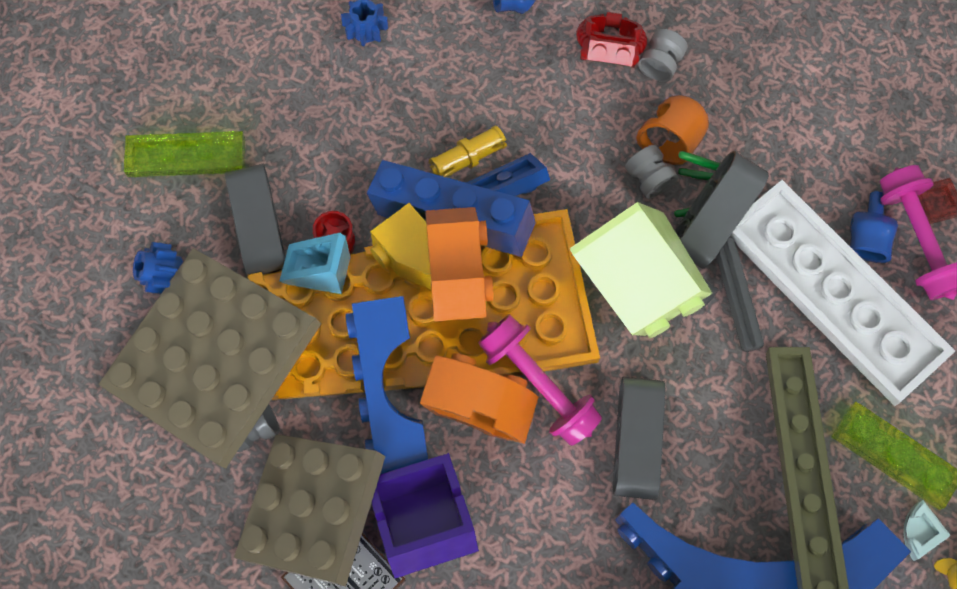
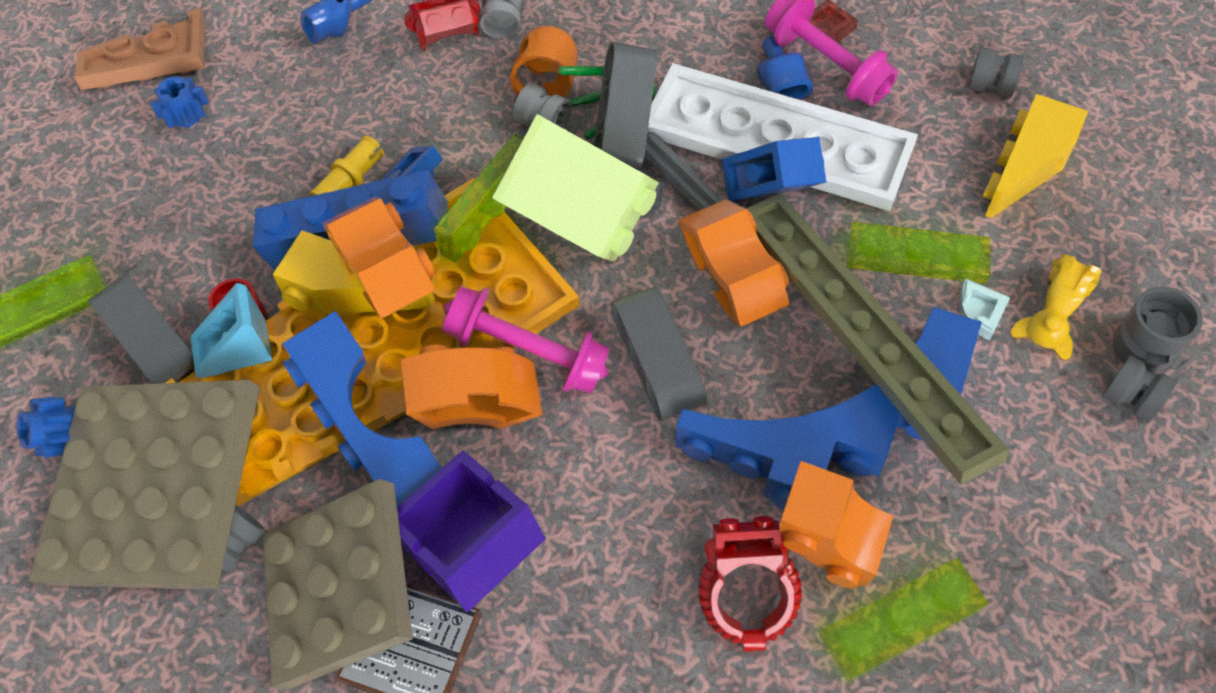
camera: 20 degrees left, 10 degrees down
none -> clear neon green plate [434,133,524,263]
none -> orange brick [678,199,790,327]
none -> blue slope [722,137,827,202]

